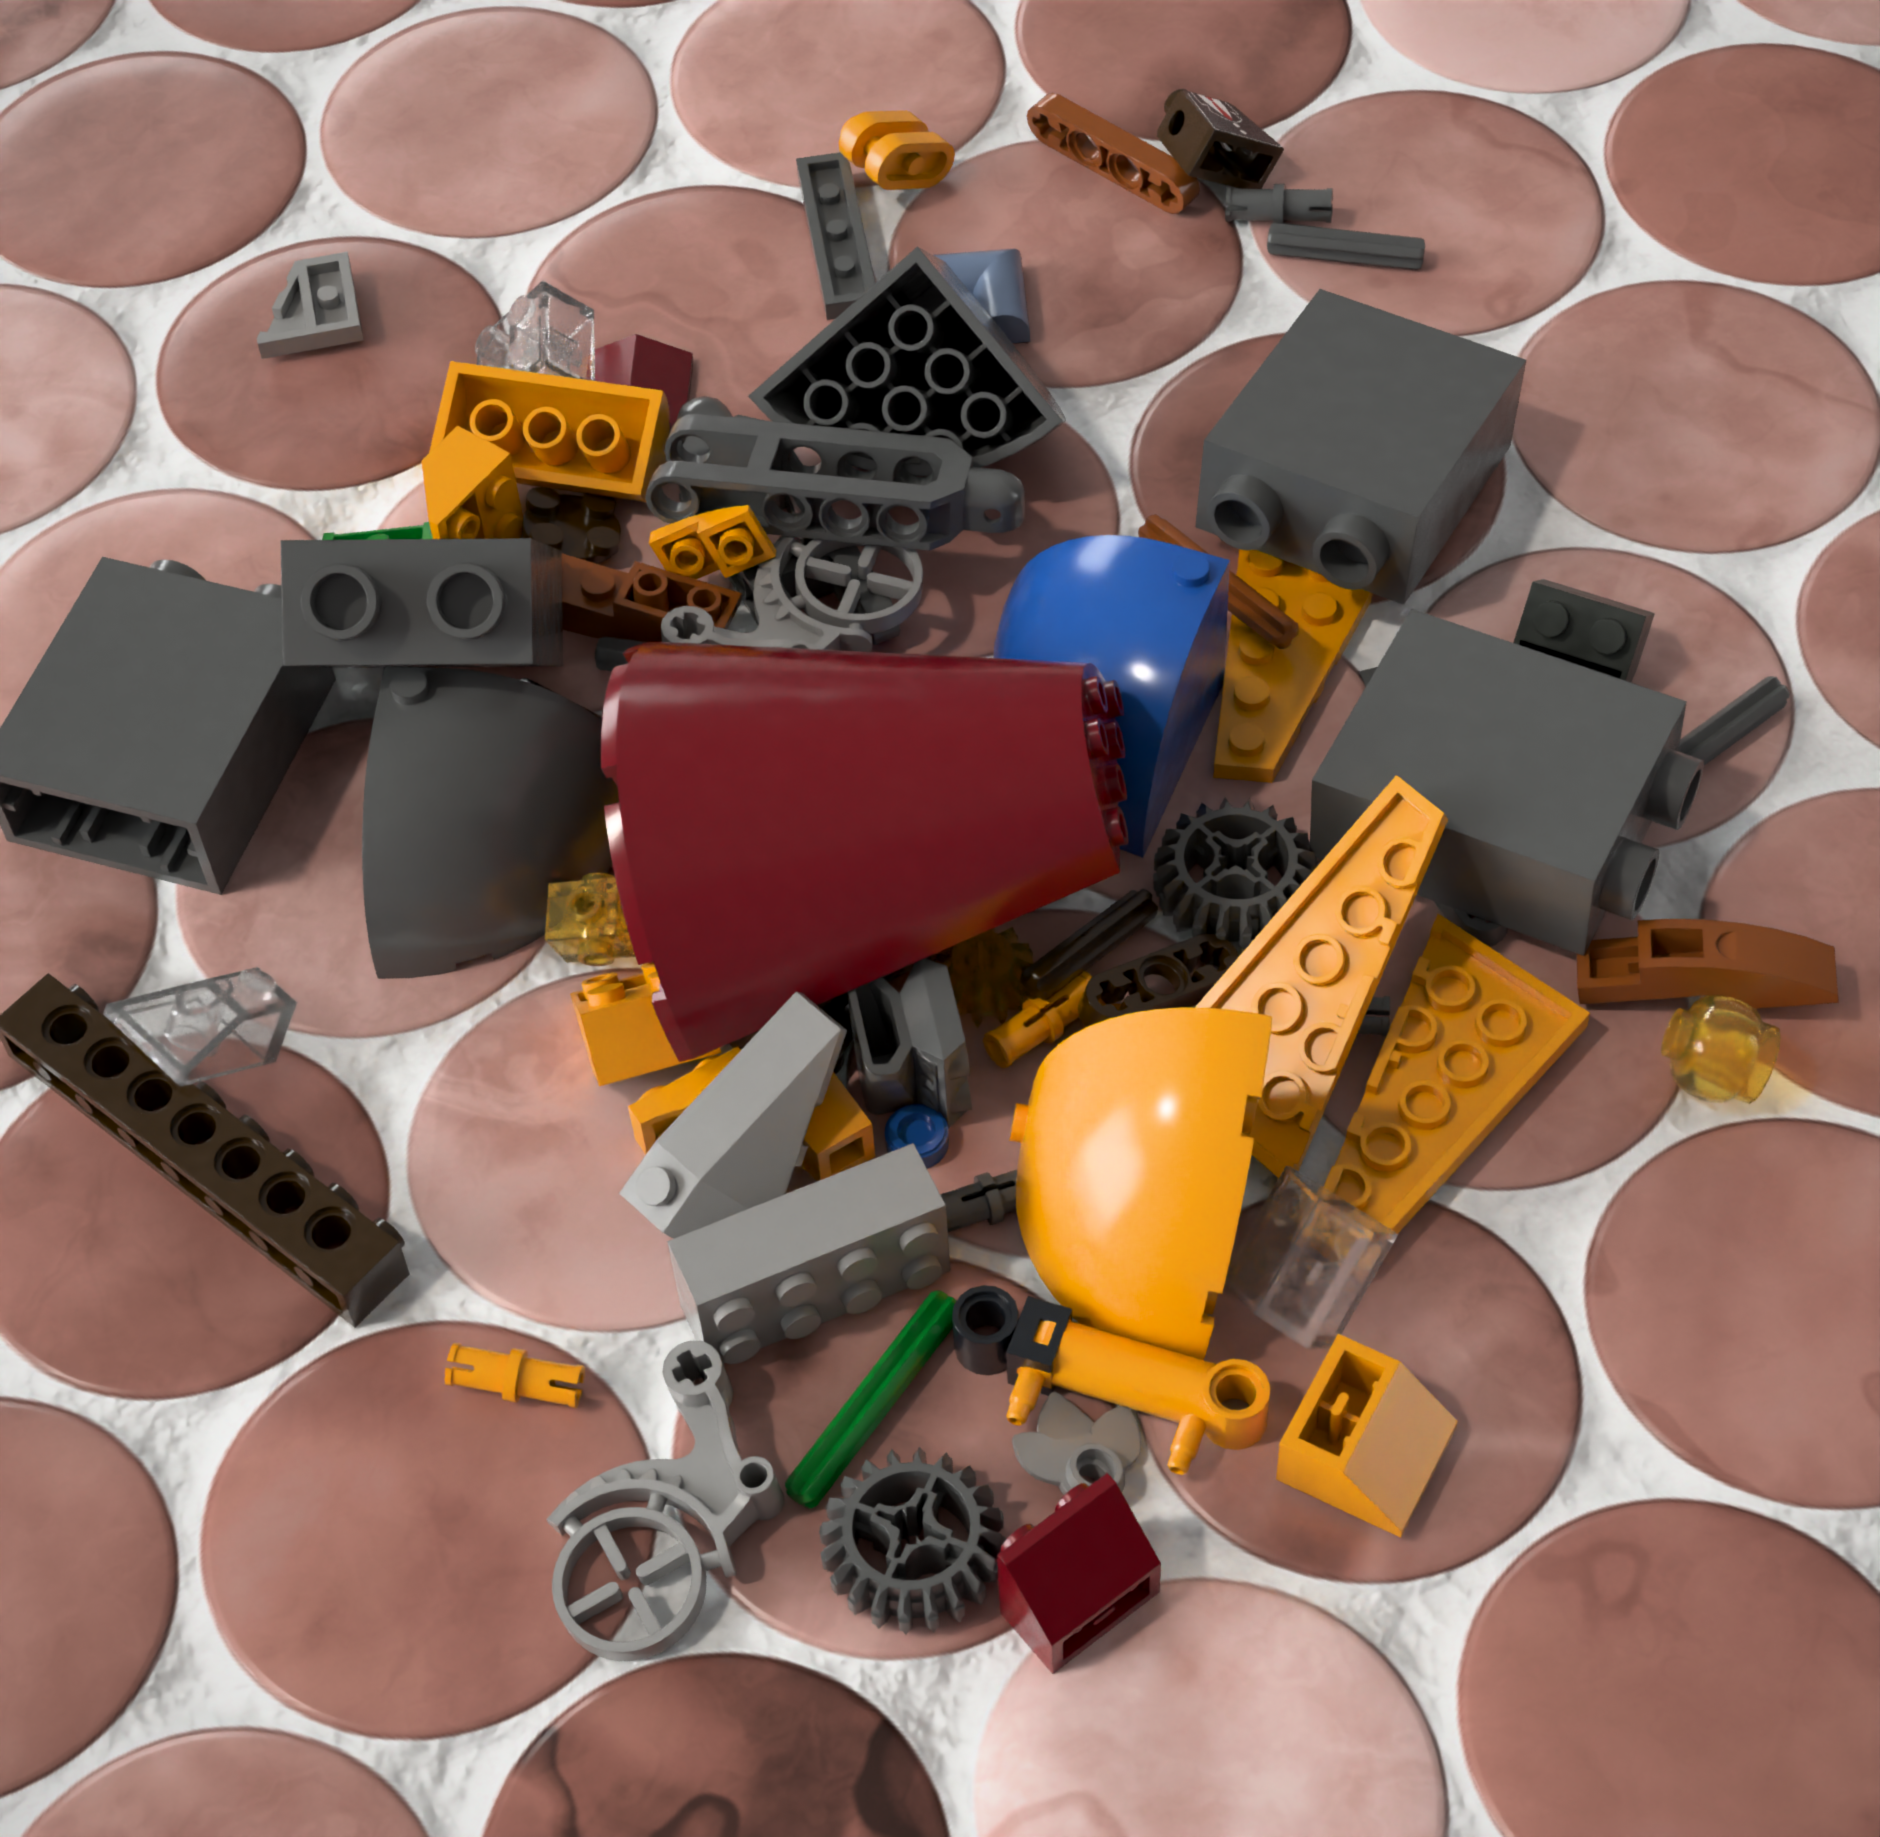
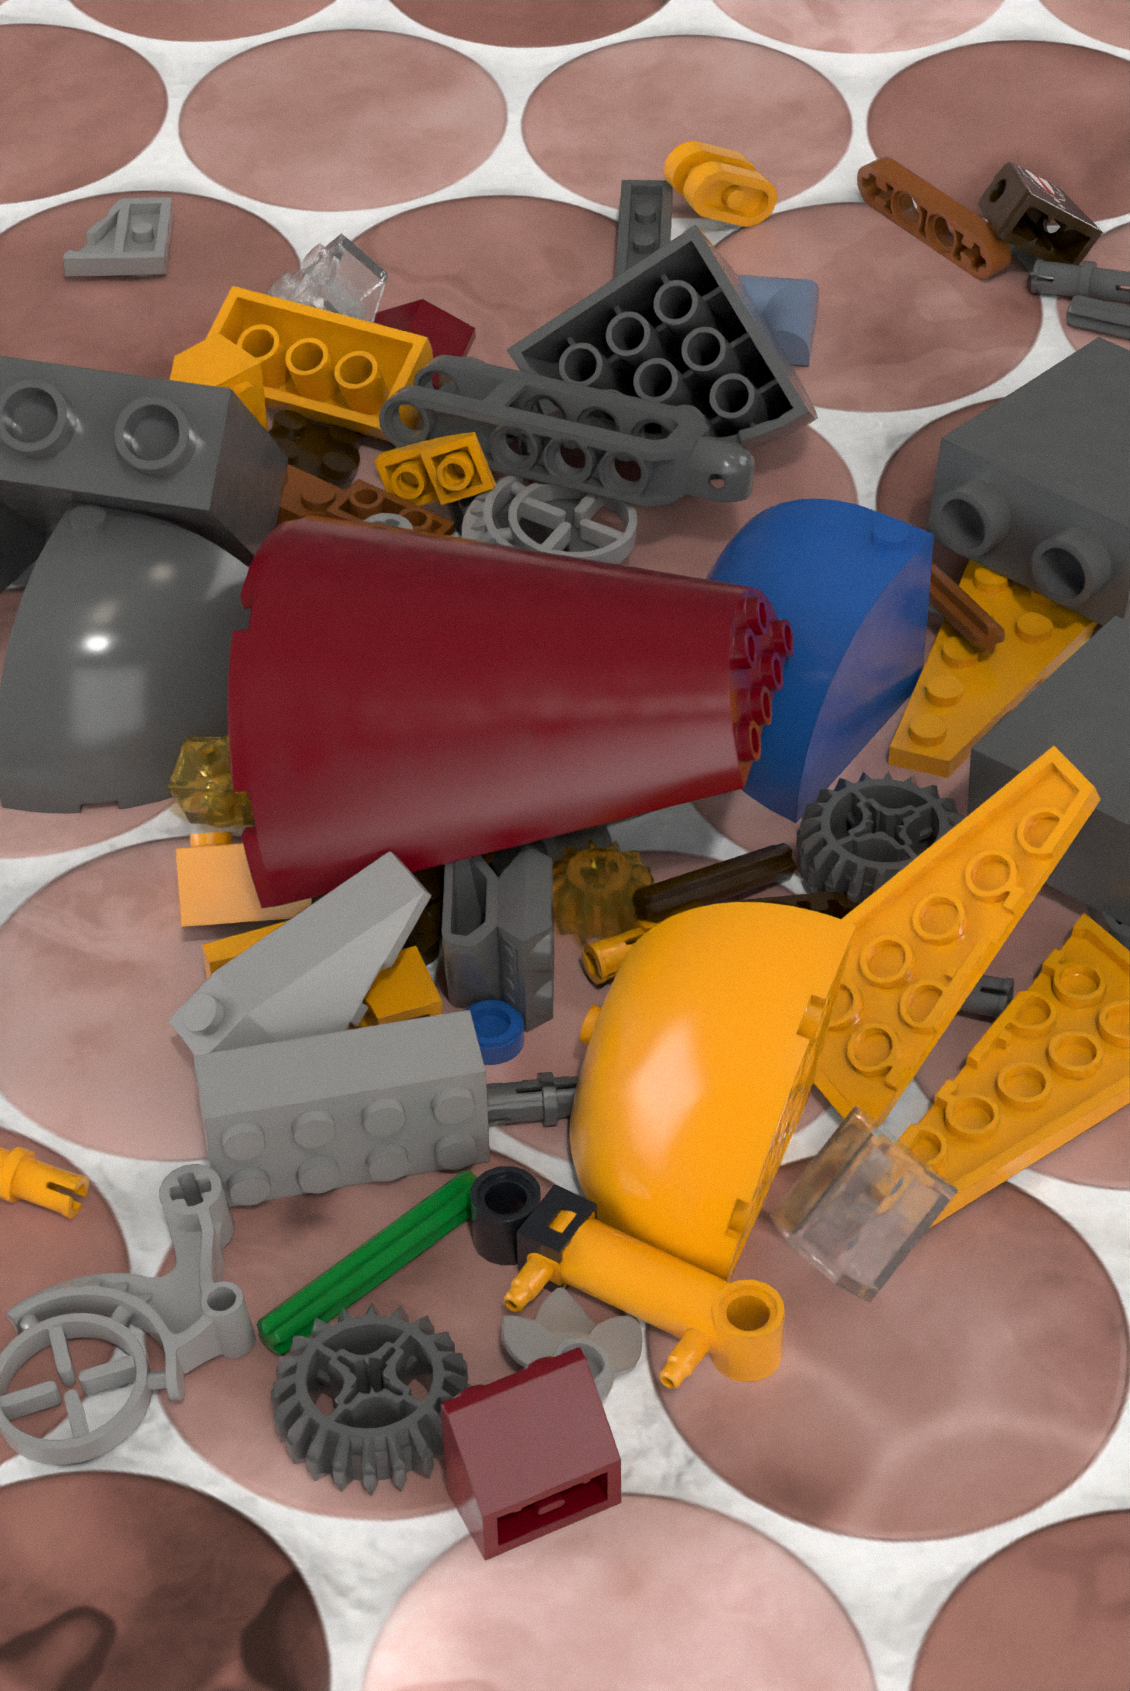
camera: 10 degrees right, 10 degrees down
light orange slope [1276,1334,1458,1538] -> none

